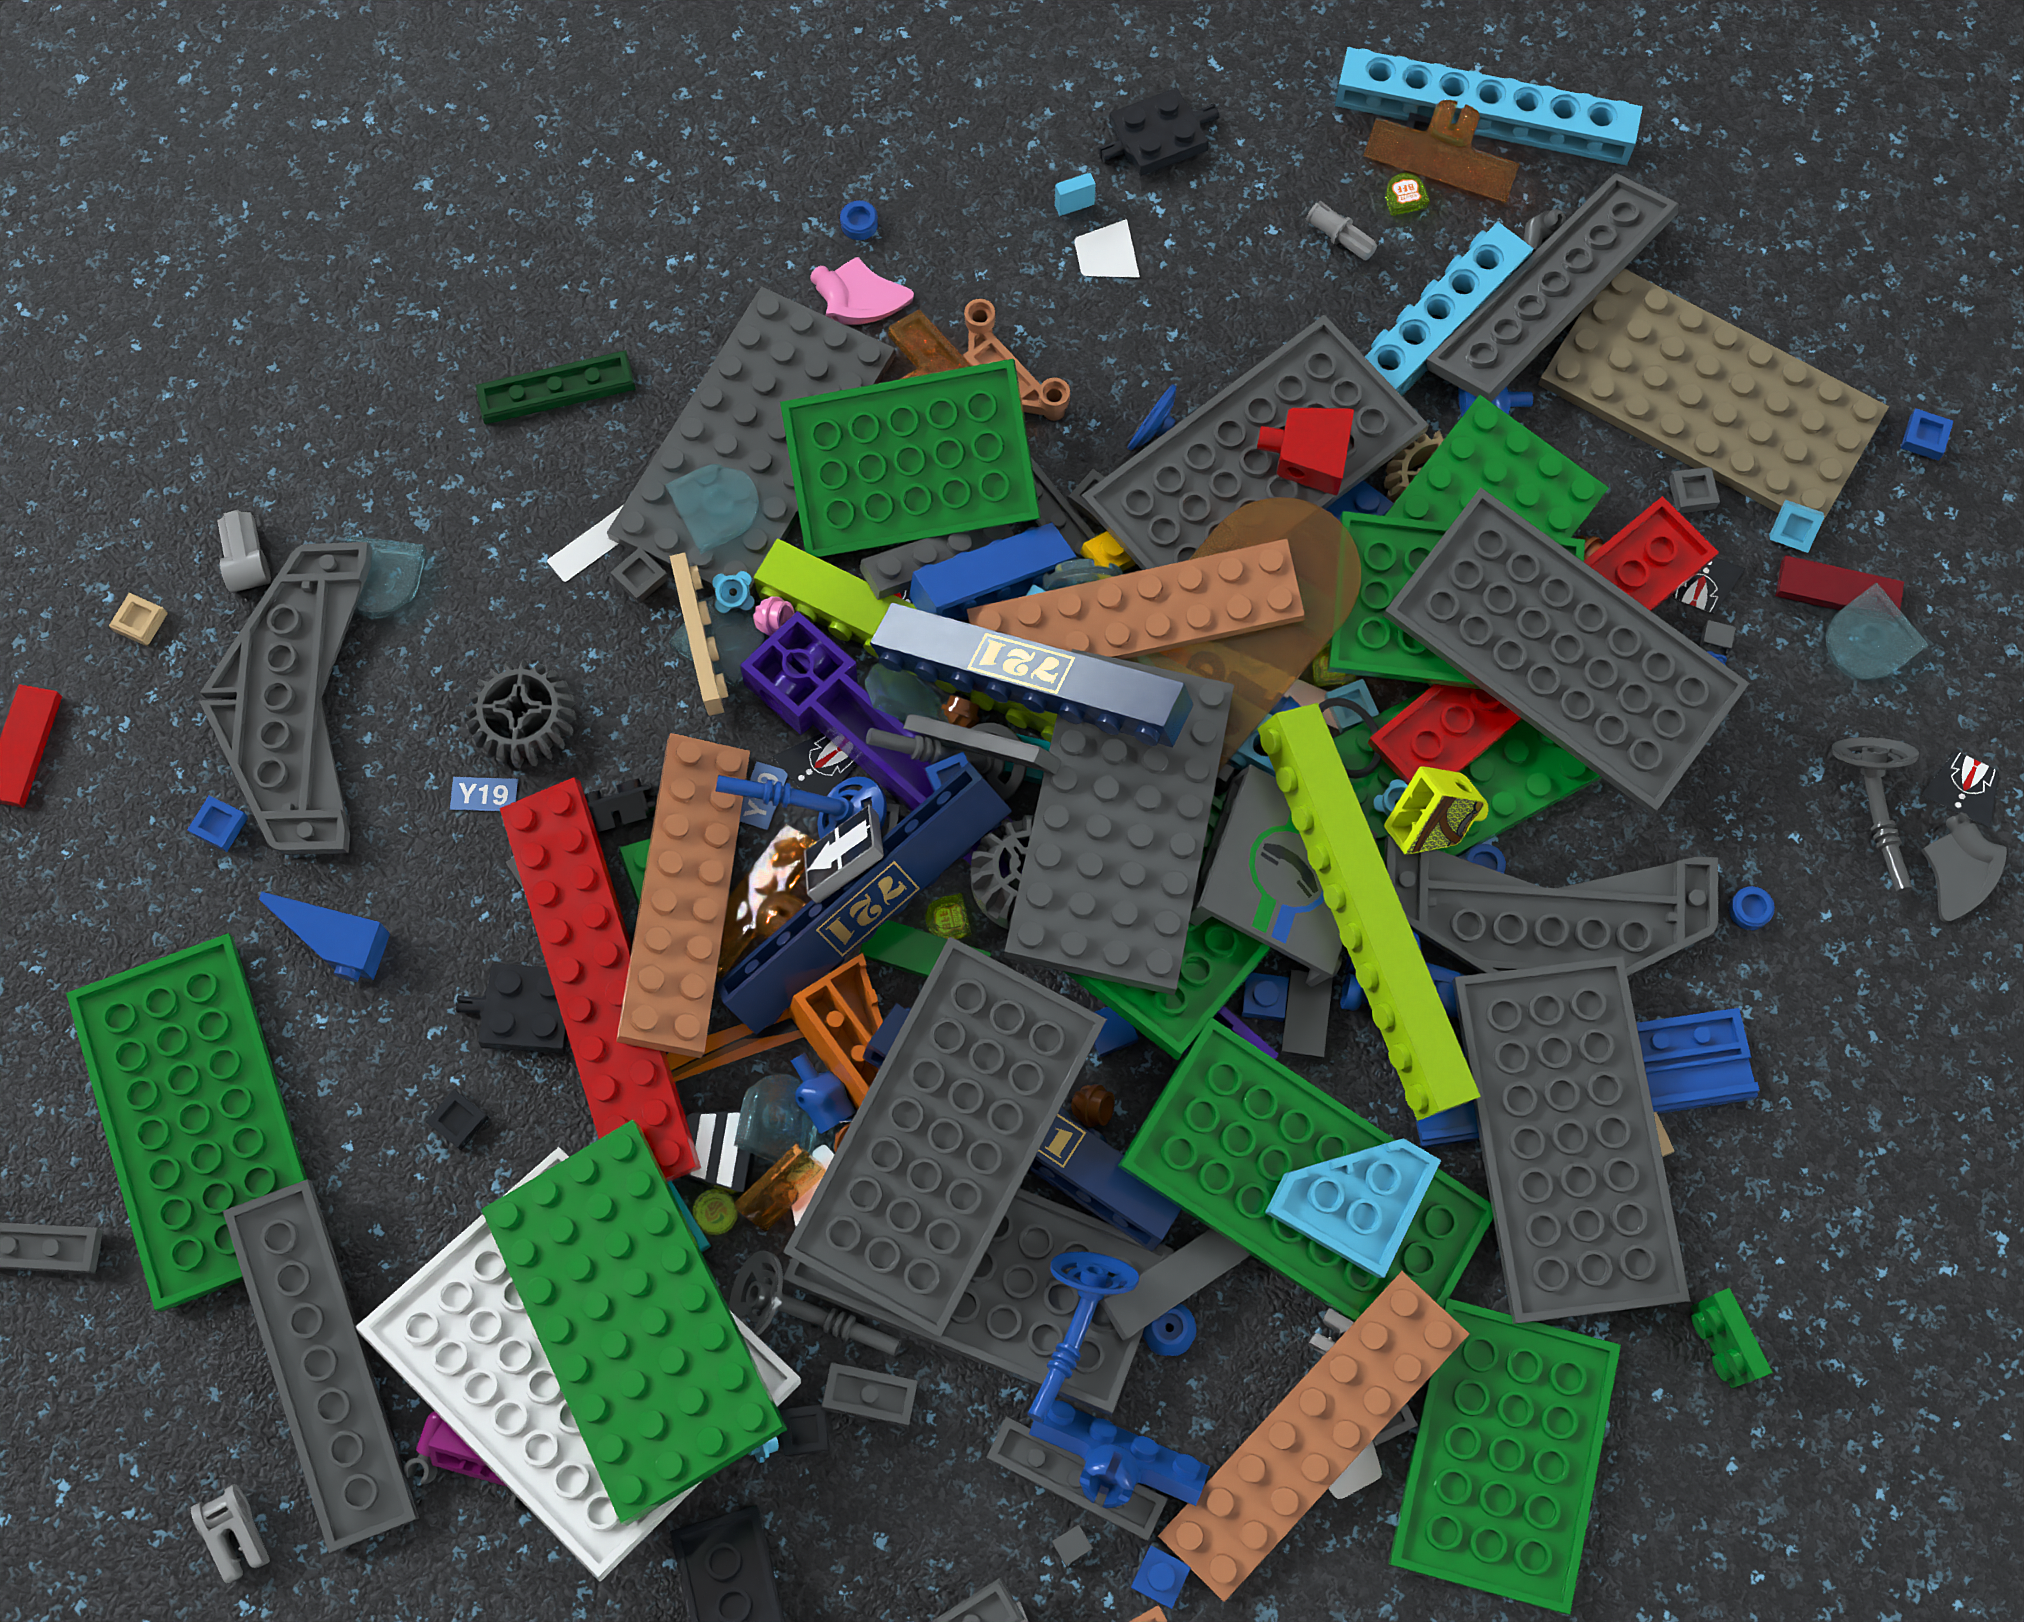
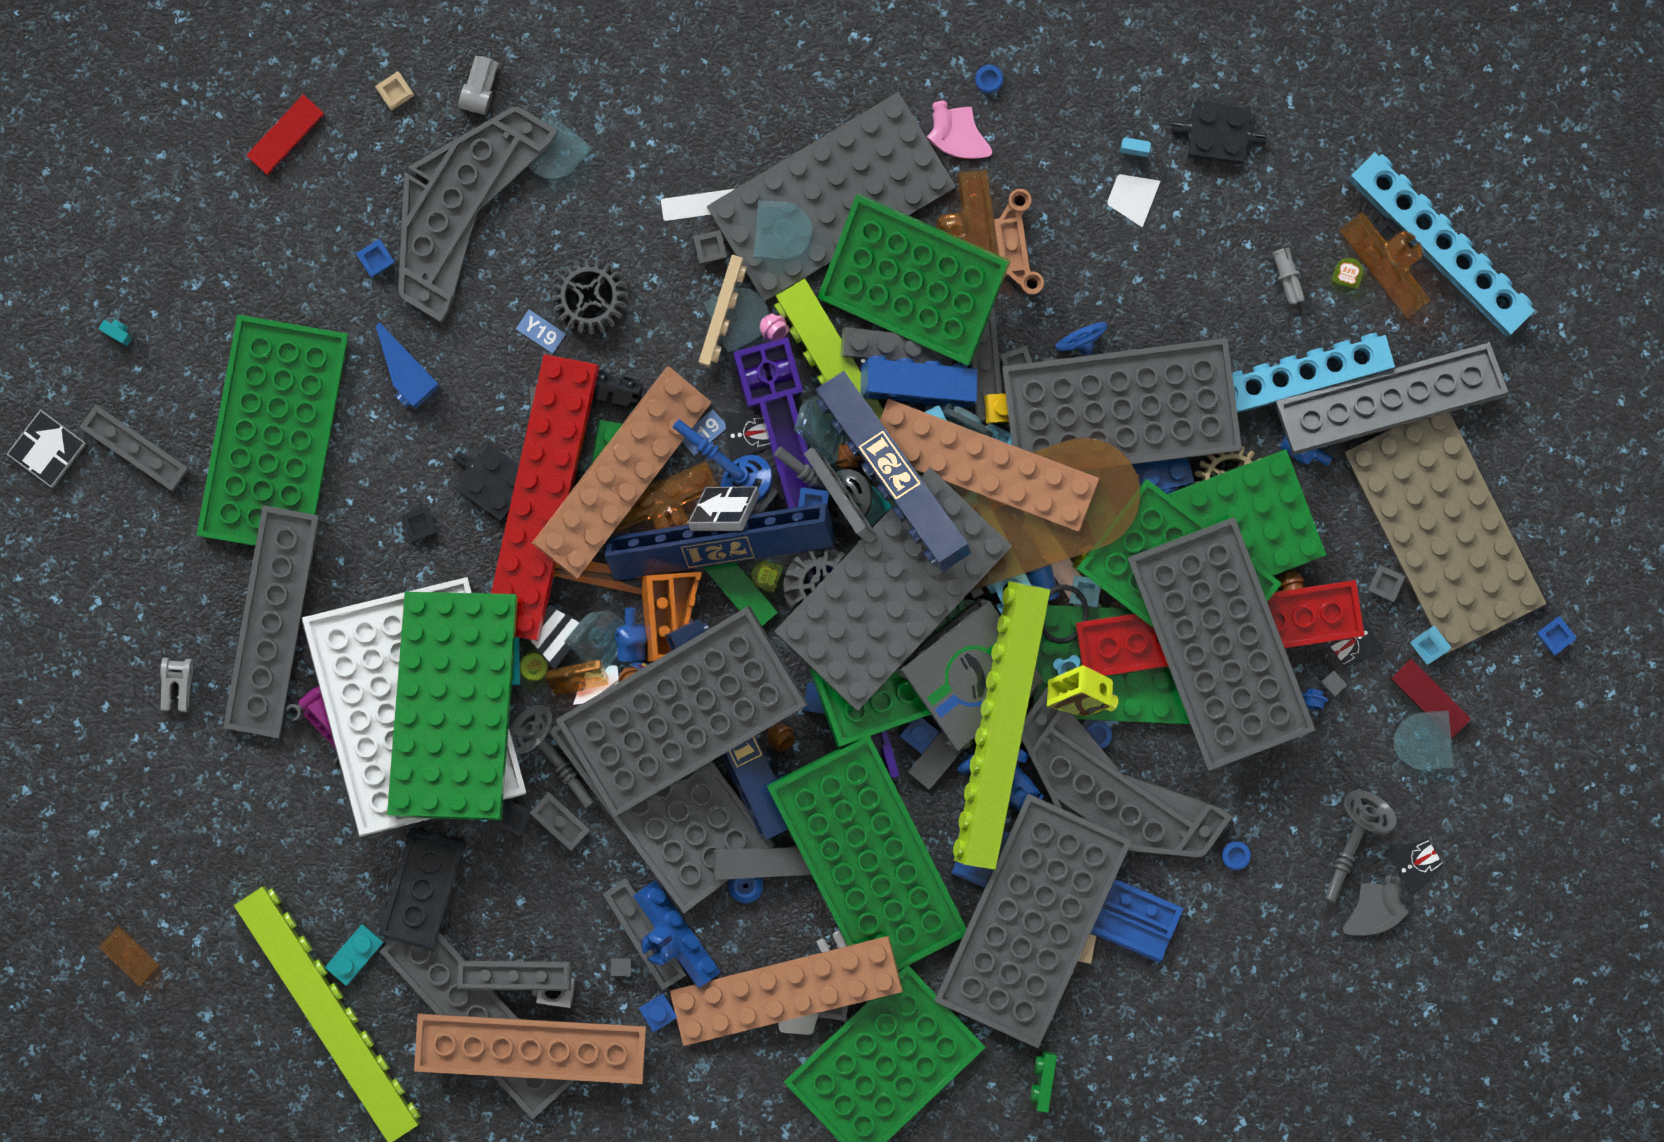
camera: 30 degrees right, 15 degrees up
dark green tile [475,350,636,424] -> none
medium azure plate [712,571,755,613] -> none
blue dish [1027,1252,1139,1423] -> none
red torso [1256,408,1354,495] -> none
medium azure plate [1265,1139,1441,1278] -> none
dark grey arm [1523,209,1566,255] -> none

